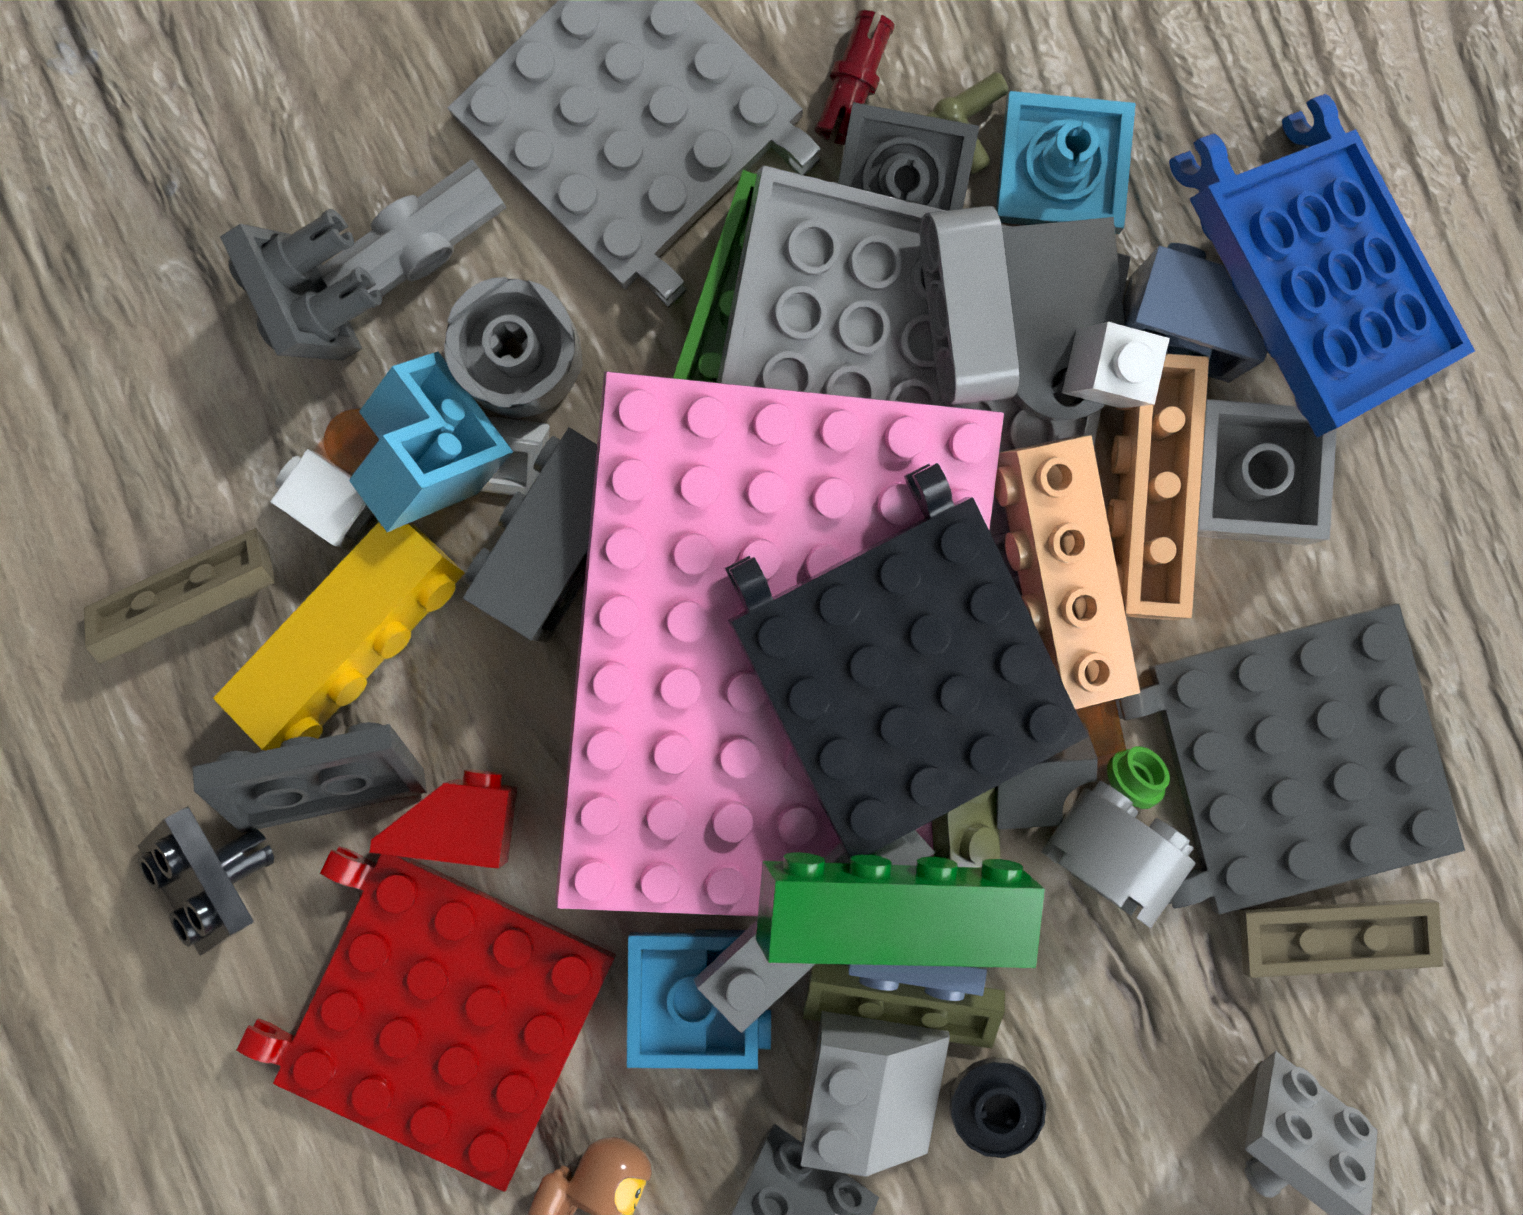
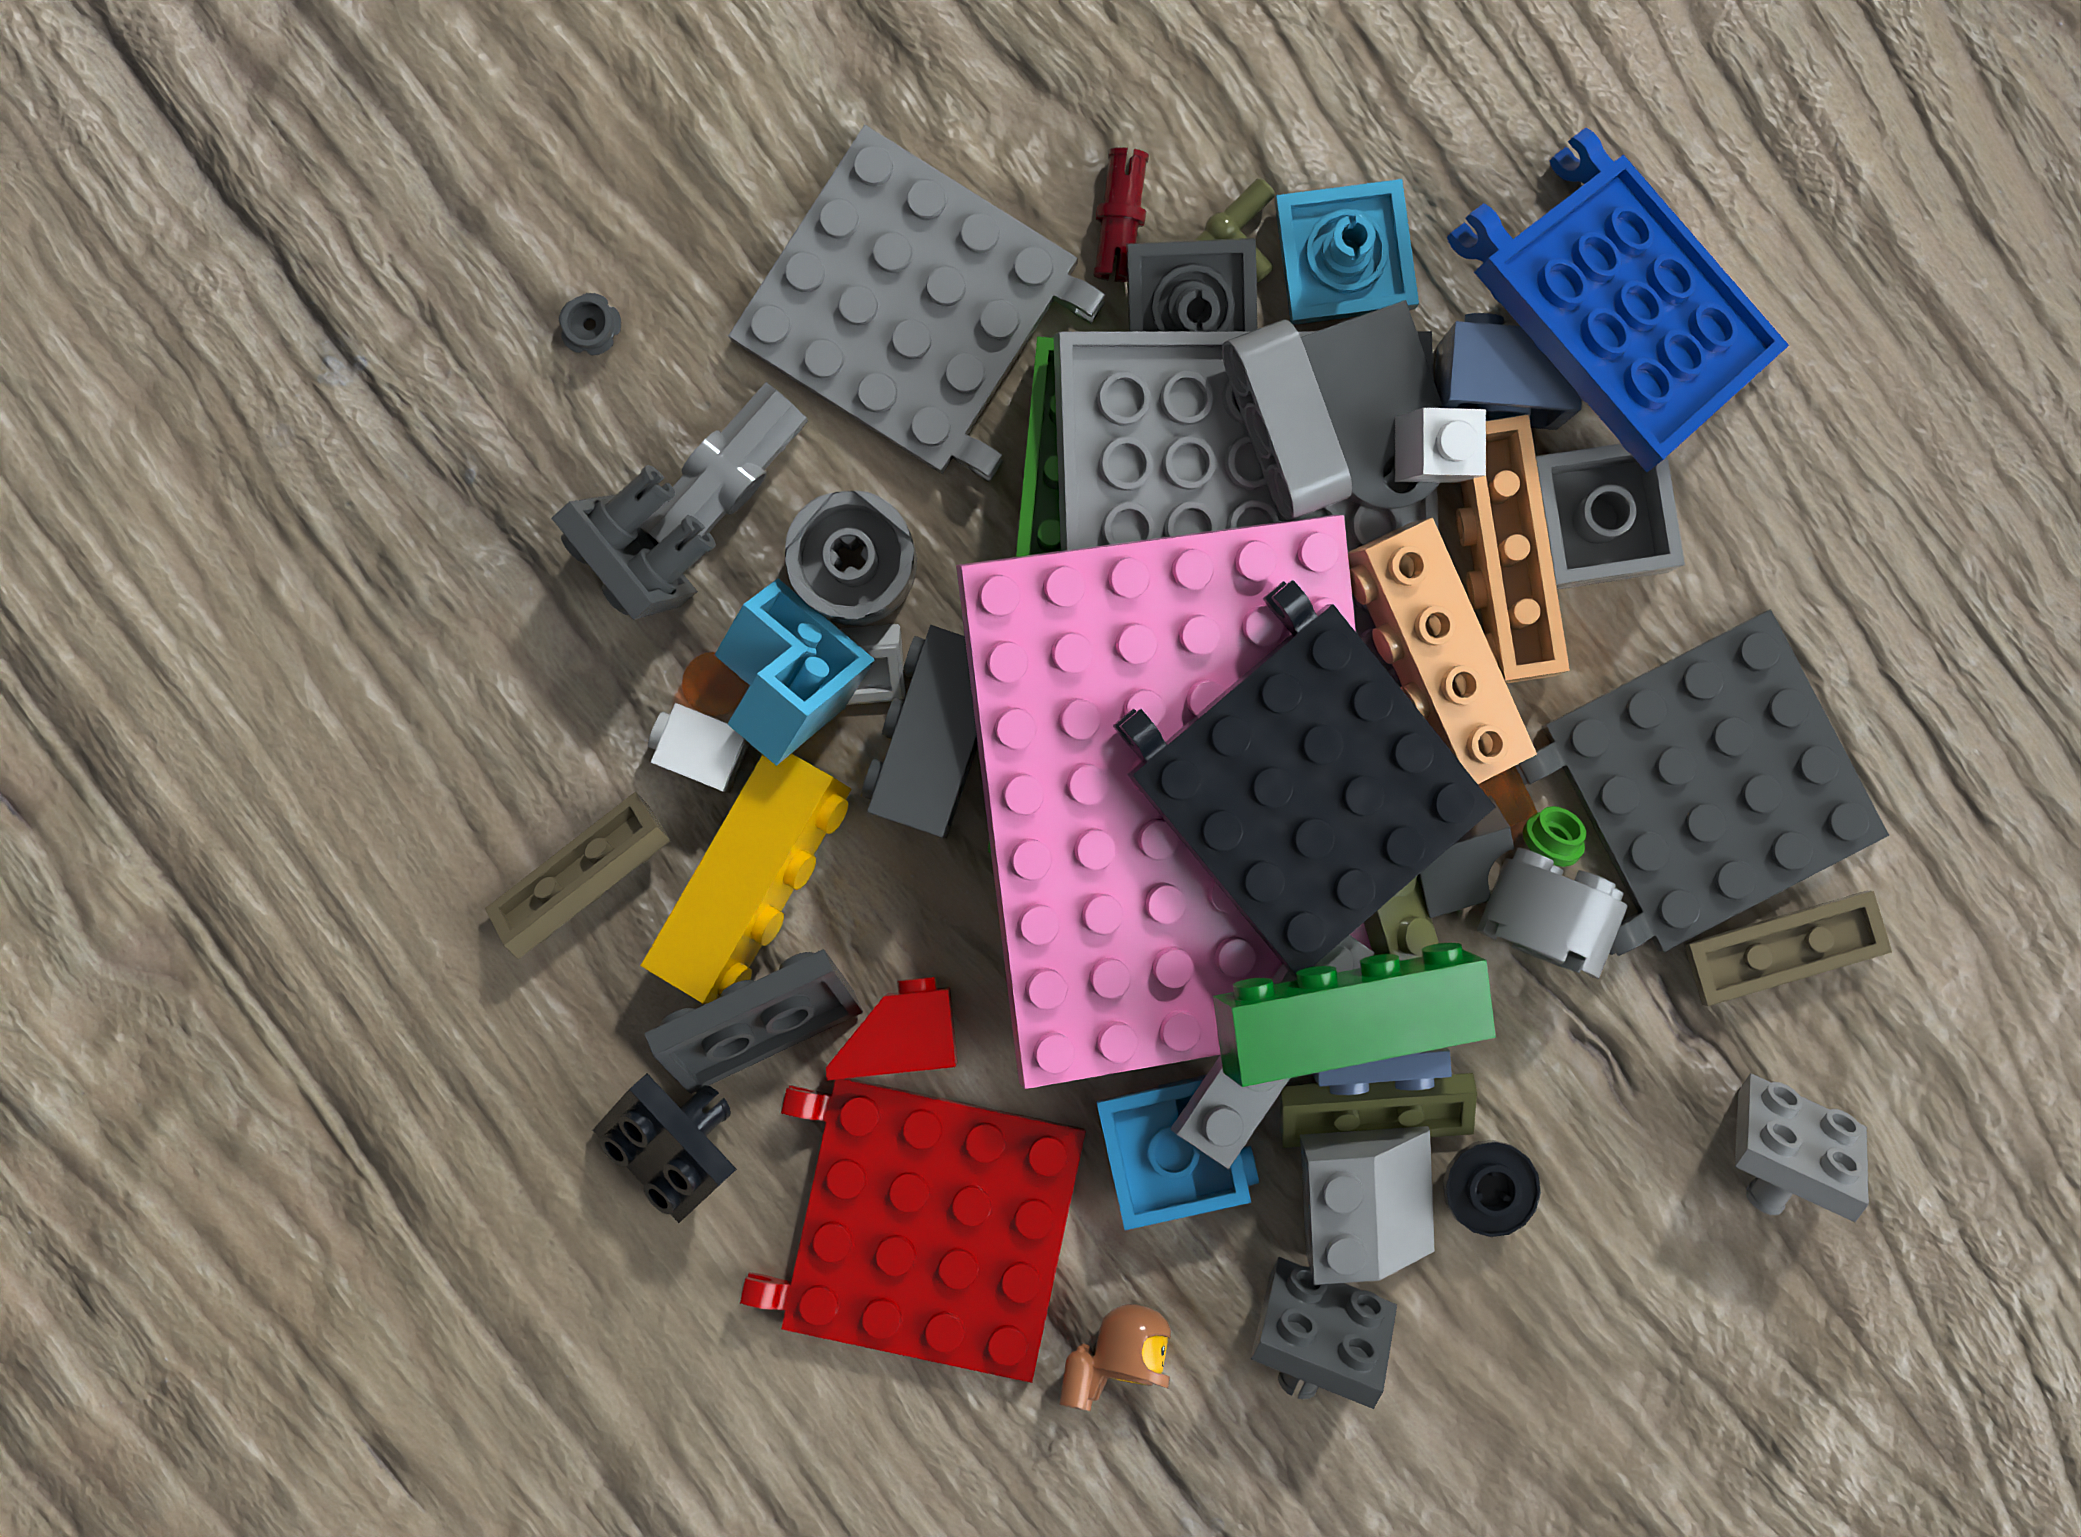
camera: 15 degrees left, 0 degrees up
none -> dark grey plate [559,293,621,356]

